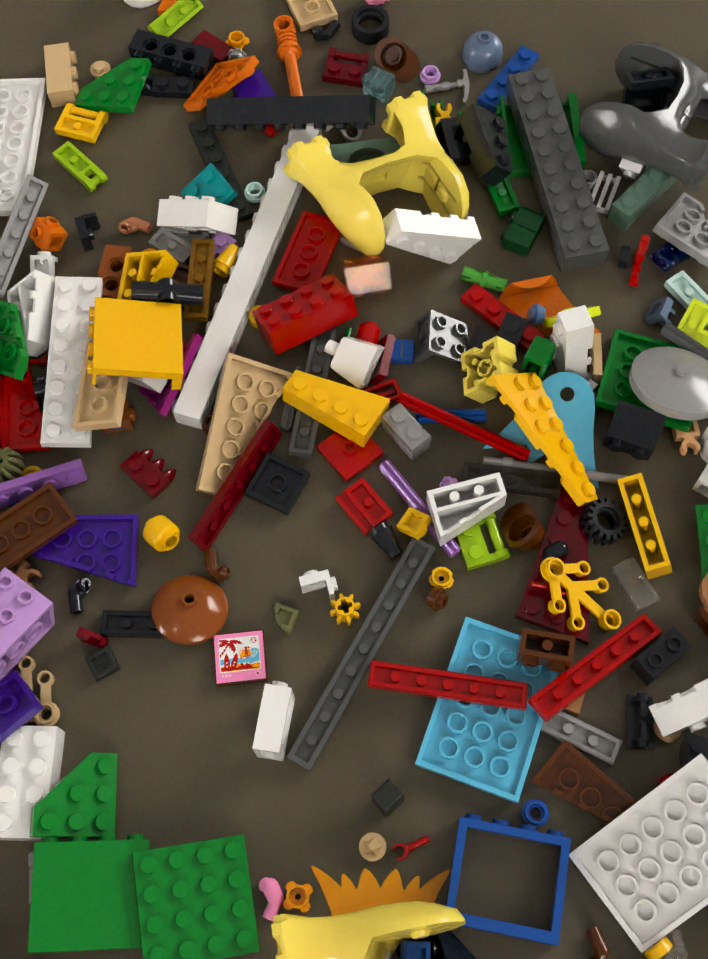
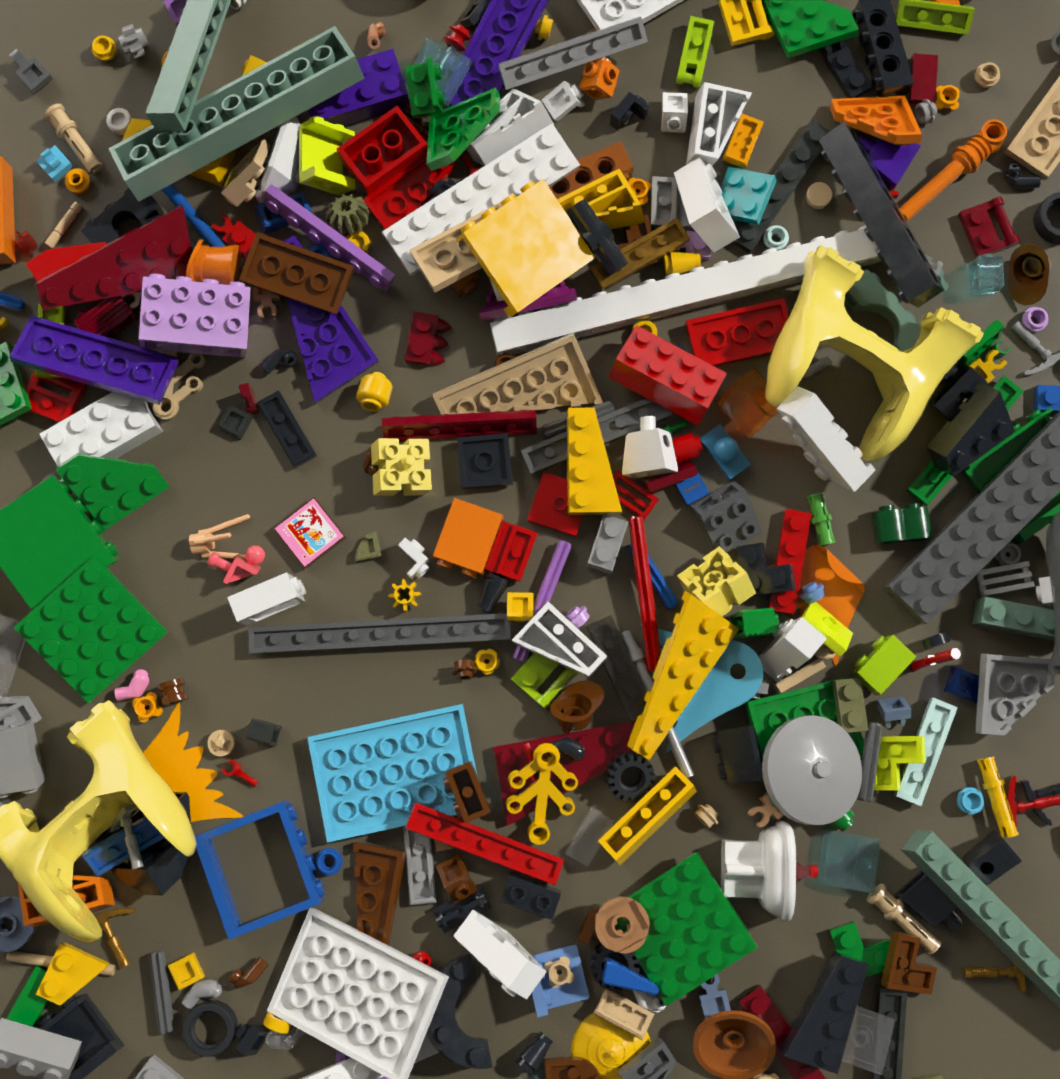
camera: 55 degrees right, 15 degrees up
nougat arm [118,217,153,235] -> none
dark orange dish [151,575,228,645] -> none
red tile [367,660,528,711] -> none
none -> reddish brown wheel [158,678,189,705]
none -> light nougat plant [189,514,250,559]
none -> coral piece [207,545,265,584]
none -> light yellow brick [371,438,432,496]
none -> orange brick [433,498,504,578]
none -> reddish brown bracket [436,853,478,903]
none -> white bracket [661,92,688,133]
none -> white wedge [686,82,752,166]
none -> tan plate [694,804,718,829]
none -> dark azure tile [700,424,751,481]
none -> light orange plate [722,114,764,169]
none -> tan tile [806,182,832,209]
none -> olive plate [832,677,868,733]
none -> lime brick [851,635,917,696]
none -> tan plate [975,62,1000,88]

